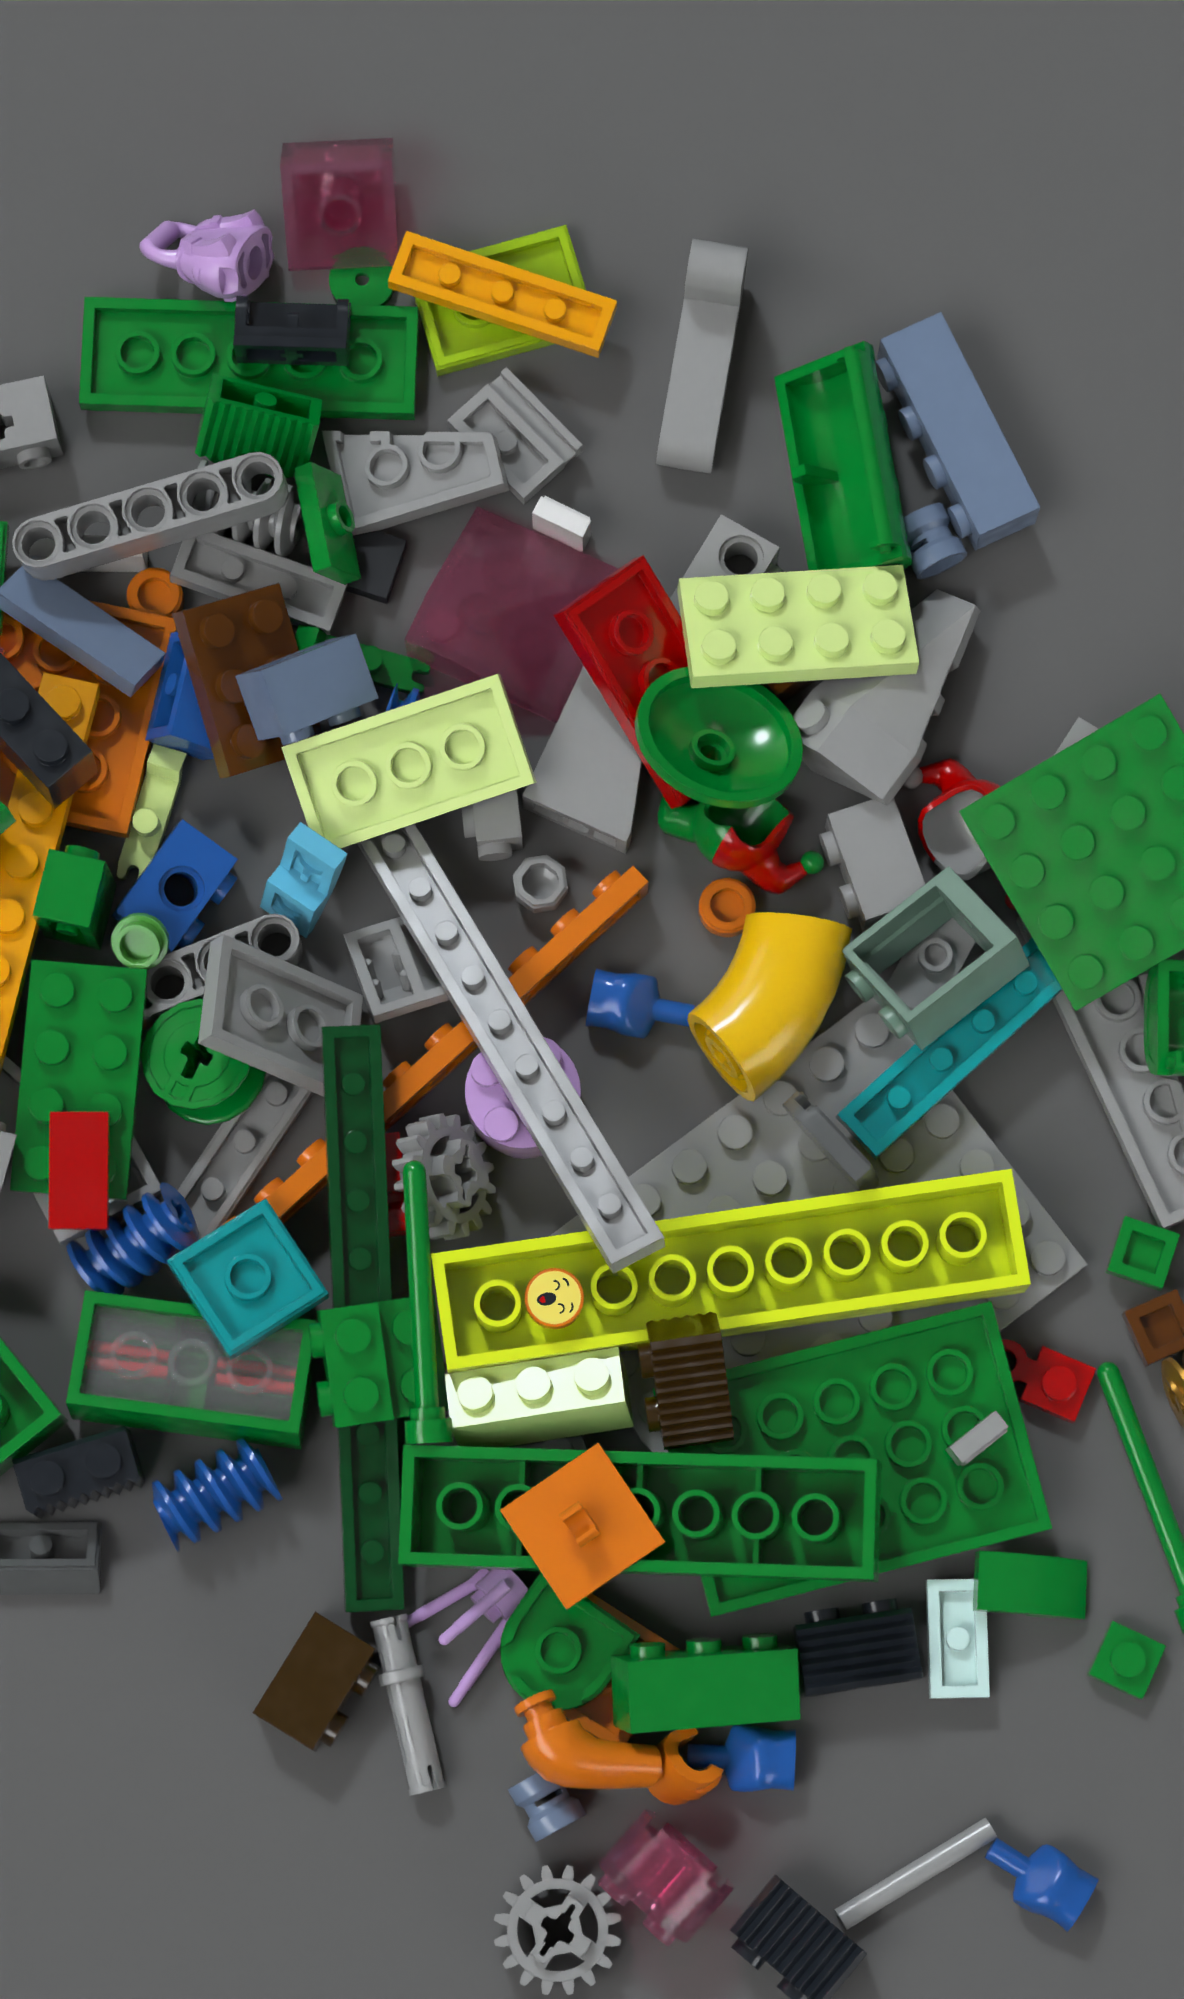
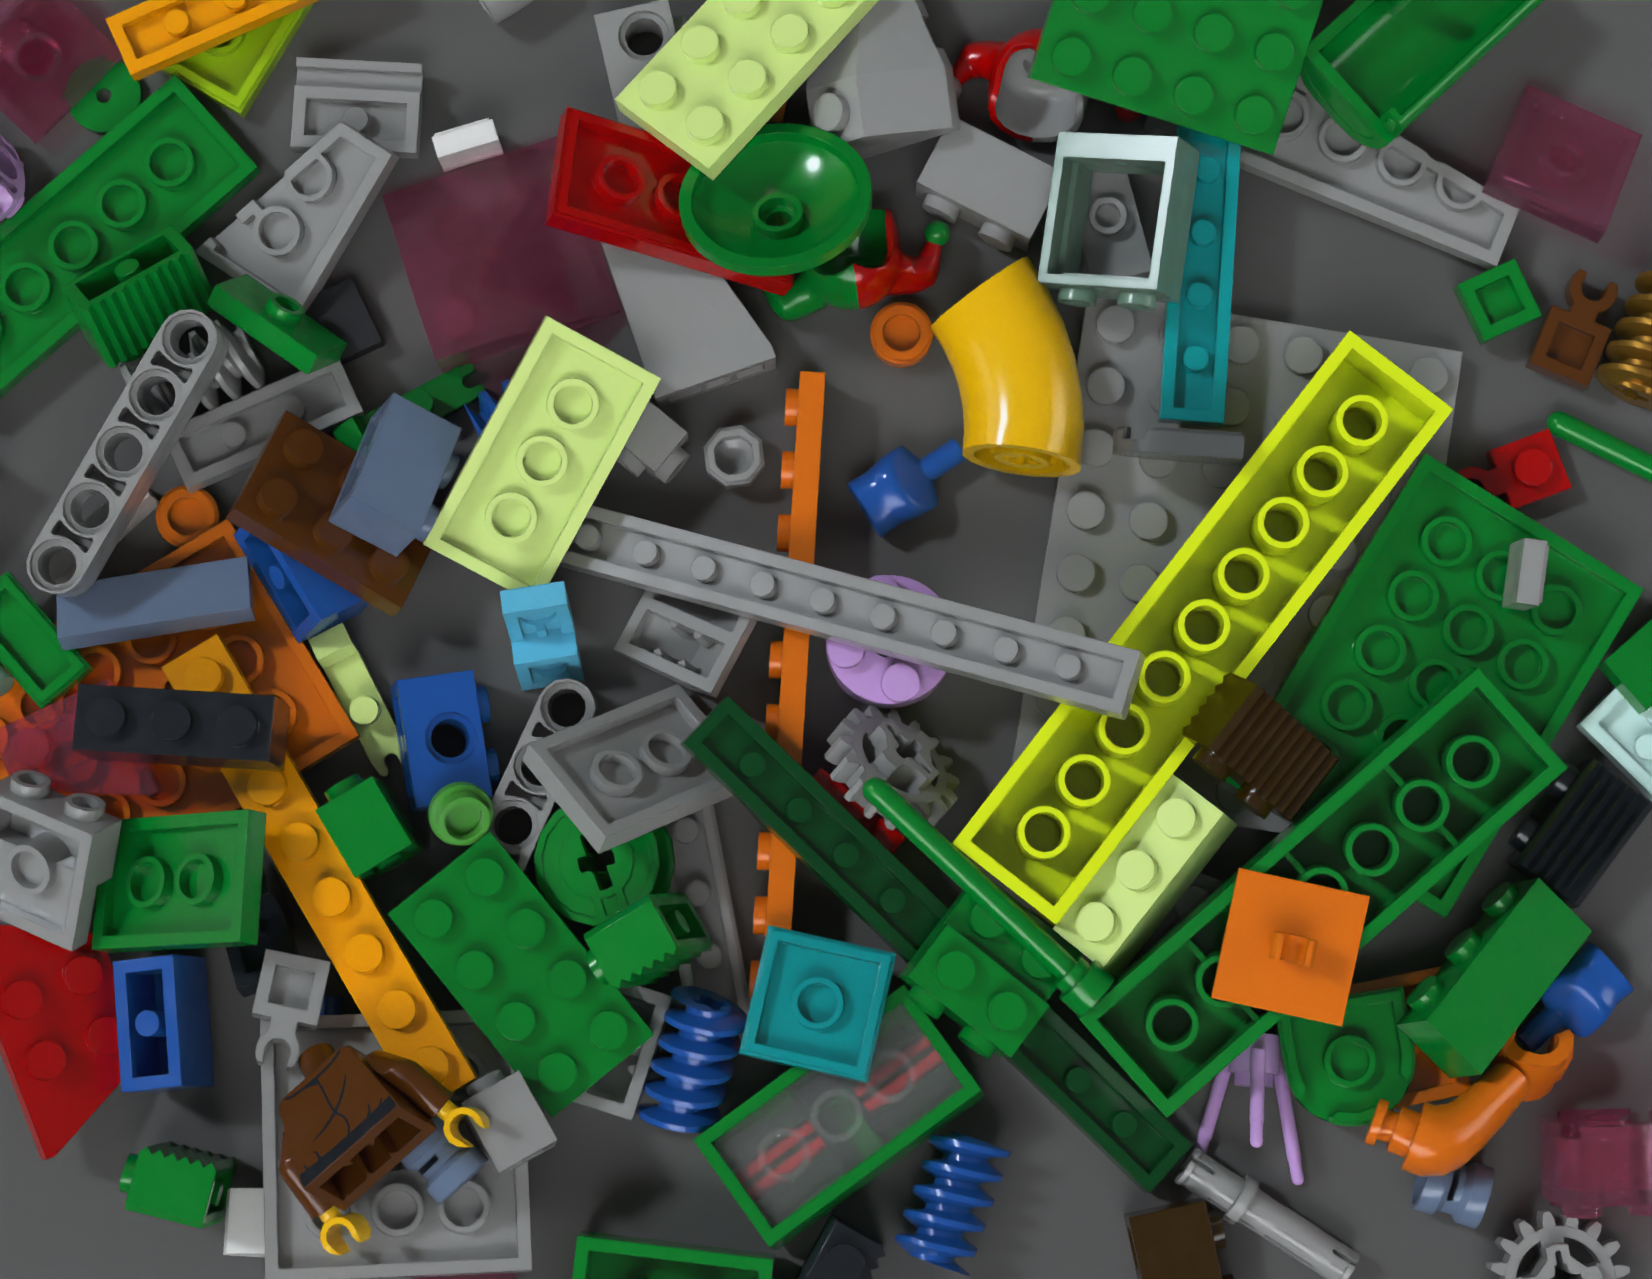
camera: 45 degrees left, 5 degrees up
red tile [48,1112,110,1230] -> none
black hinge [233,296,351,366] -> none
light yellow tile [525,1268,584,1329] -> none
none -> green brick [584,892,713,989]

